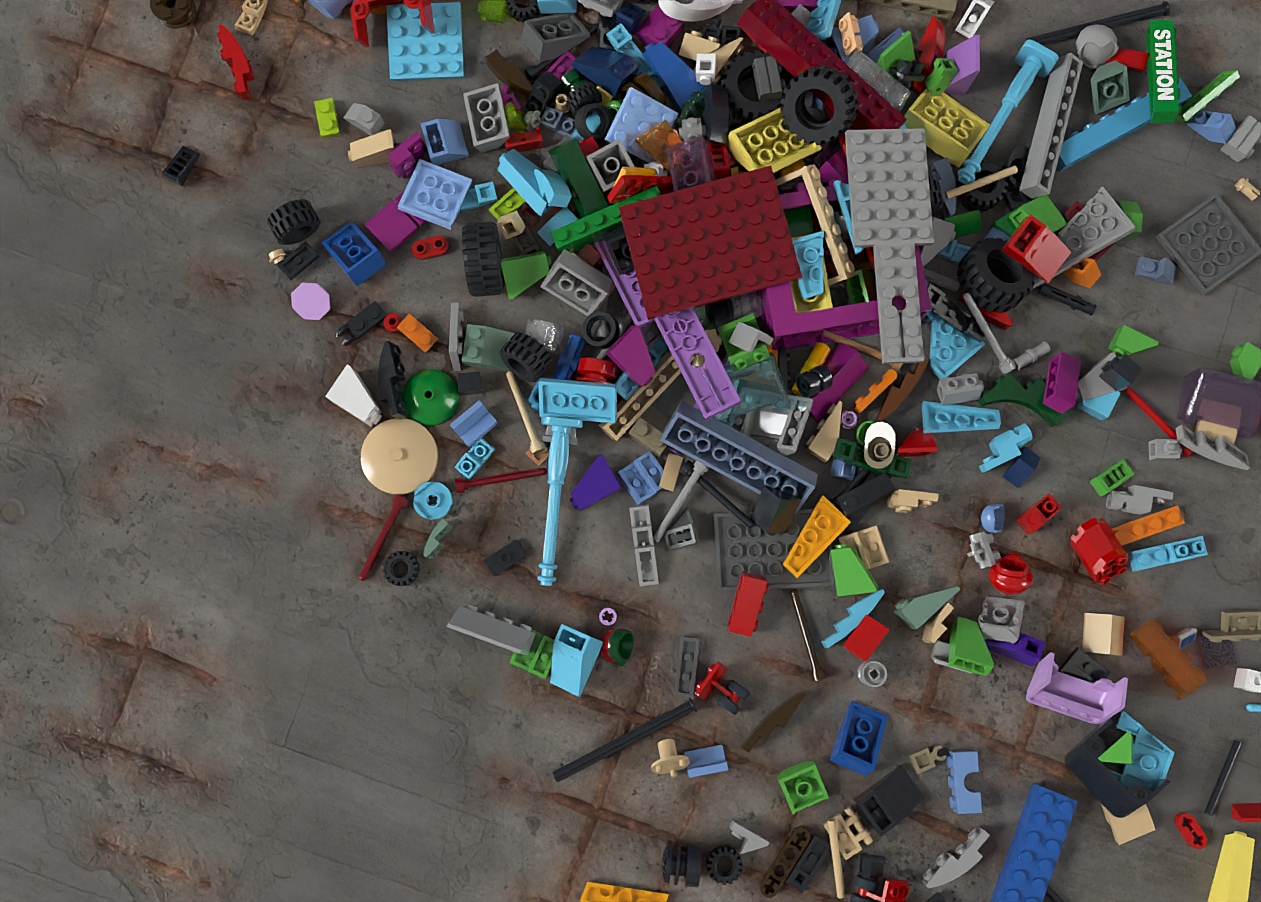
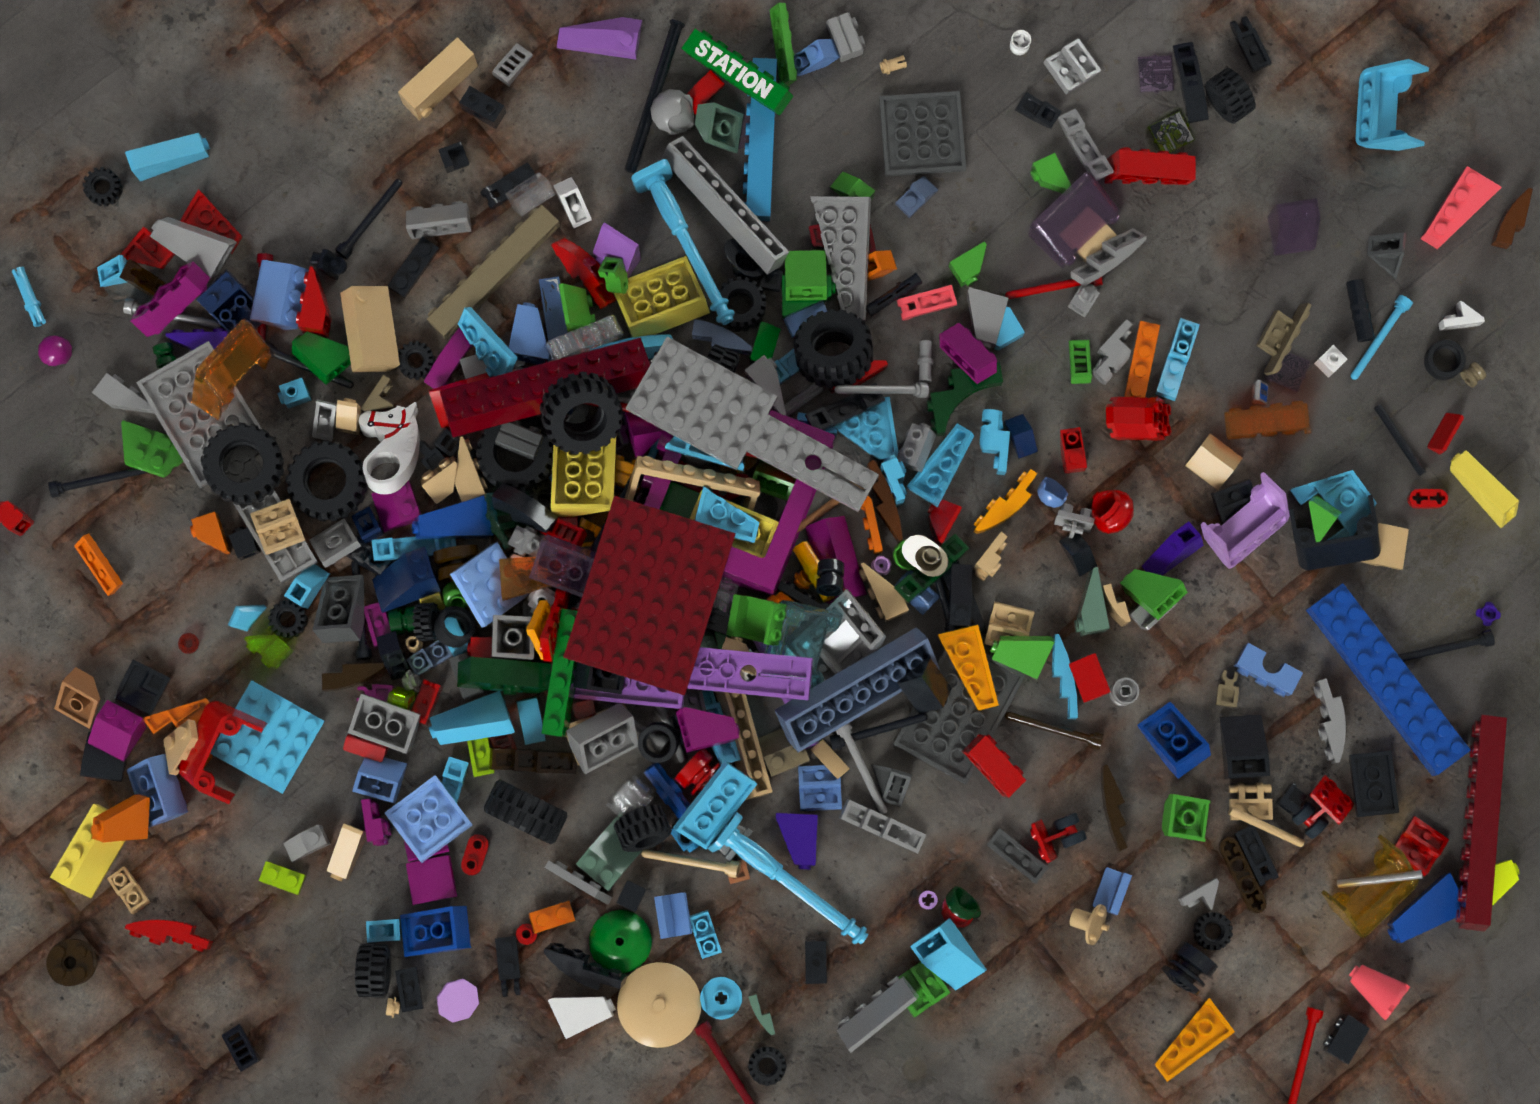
camera: 60 degrees left, 0 degrees up
dark red piece [455,468,547,494] -> none
tan plate [496,210,526,239] -> none
bright green slope [501,251,553,299] -> none
medium azure slope [534,169,572,208] -> none
black axle [553,698,698,782] -> none
white brick [696,54,716,85] -> none
light grey panel [729,322,774,353] -> none
light nougat hinge [838,12,864,56] -> none
black hips [889,59,925,91] -> none
tan bar [945,166,1018,199] -> none
light grey slope [978,596,1025,644] -> none
slope [1001,215,1071,283] -> none
black brick [1099,354,1143,391] -> none
none -> red slope [343,734,389,762]
none -> medium azure slope [366,919,400,943]
none -> orange plate [794,570,812,590]
none -> medium azure plate [880,455,907,507]
none -> coral plate [897,285,957,320]
none -> light orange slope [974,469,1037,534]
none -> black slope [1059,533,1097,577]

